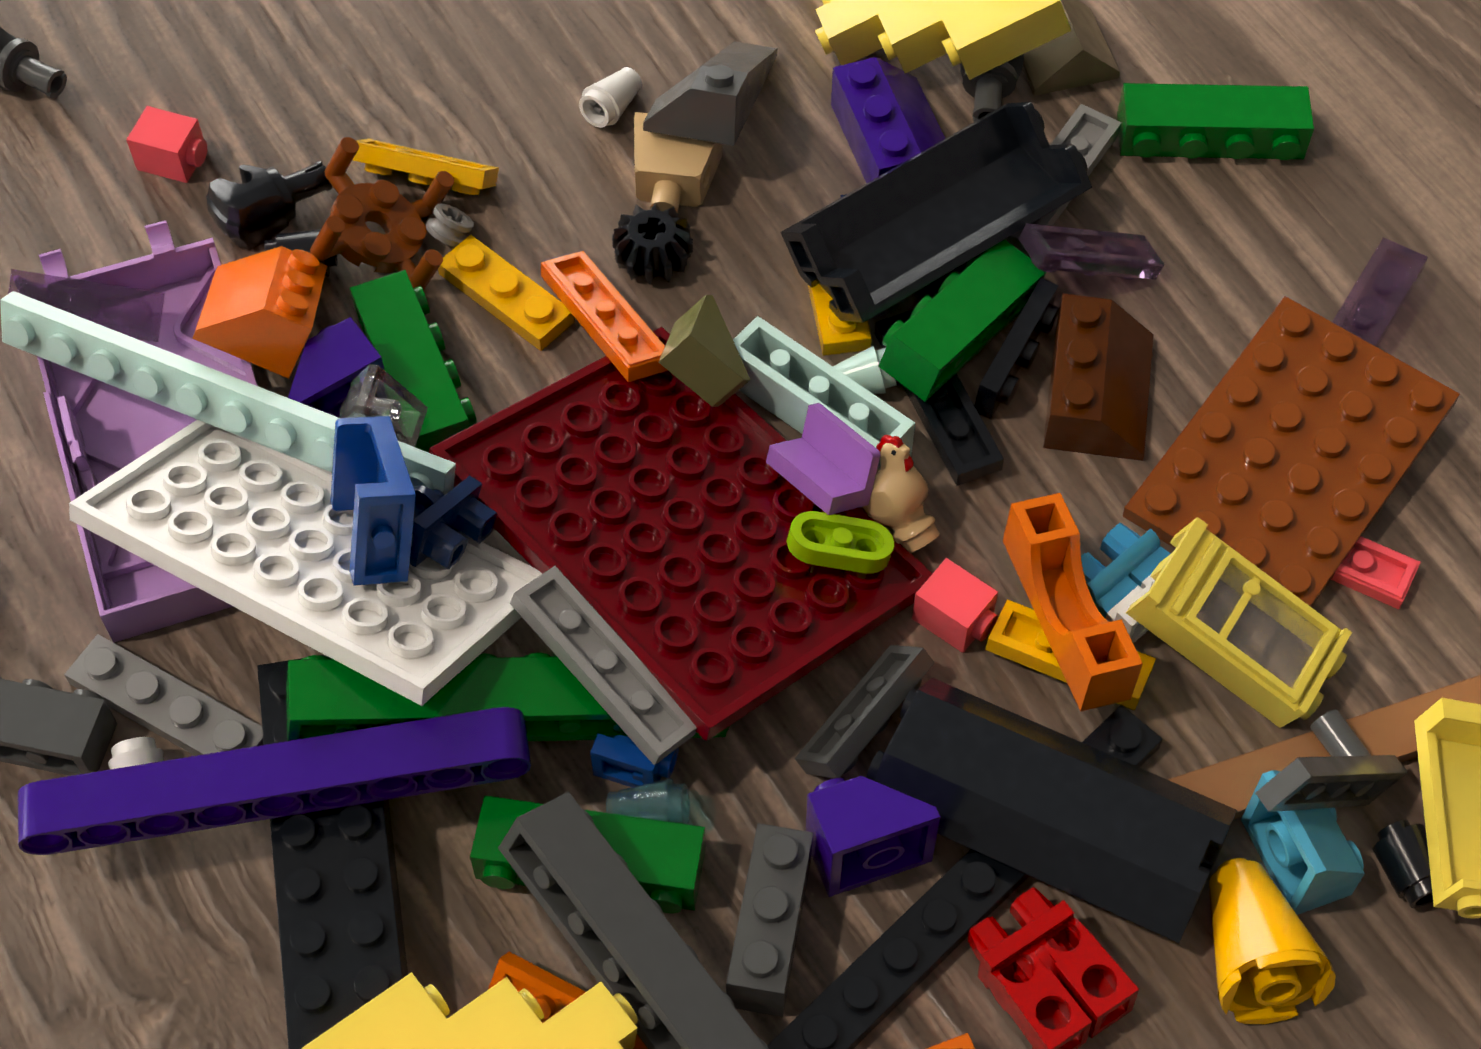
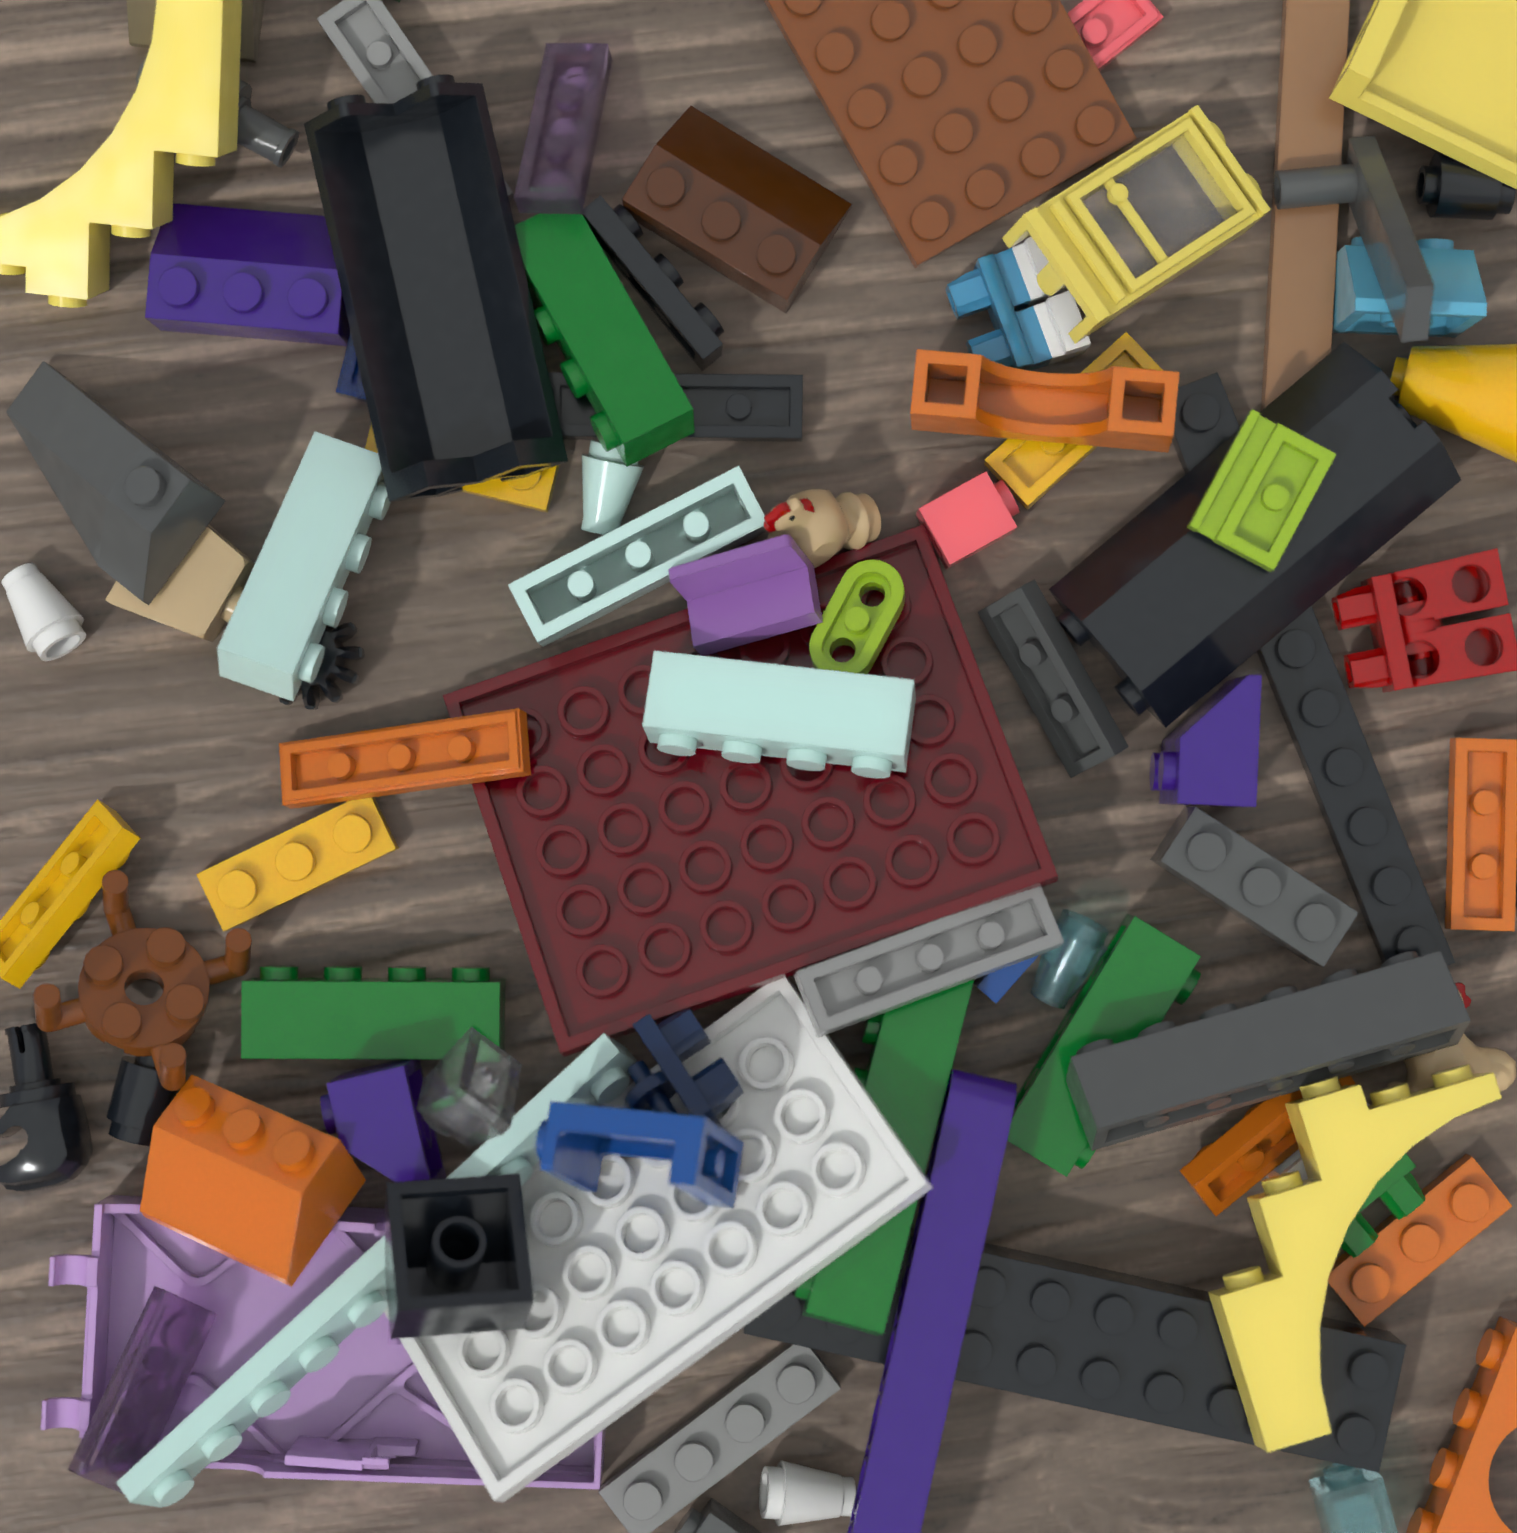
camera: 70 degrees left, 30 degrees up
light grey bush [425,203,474,247] -> none
olive slope [658,295,751,407] -> none
none -> light aqua brick [217,431,391,702]
none -> black slope [385,1174,534,1339]
none -> light aqua brick [642,651,916,778]
none -> lime plate [1186,409,1336,572]

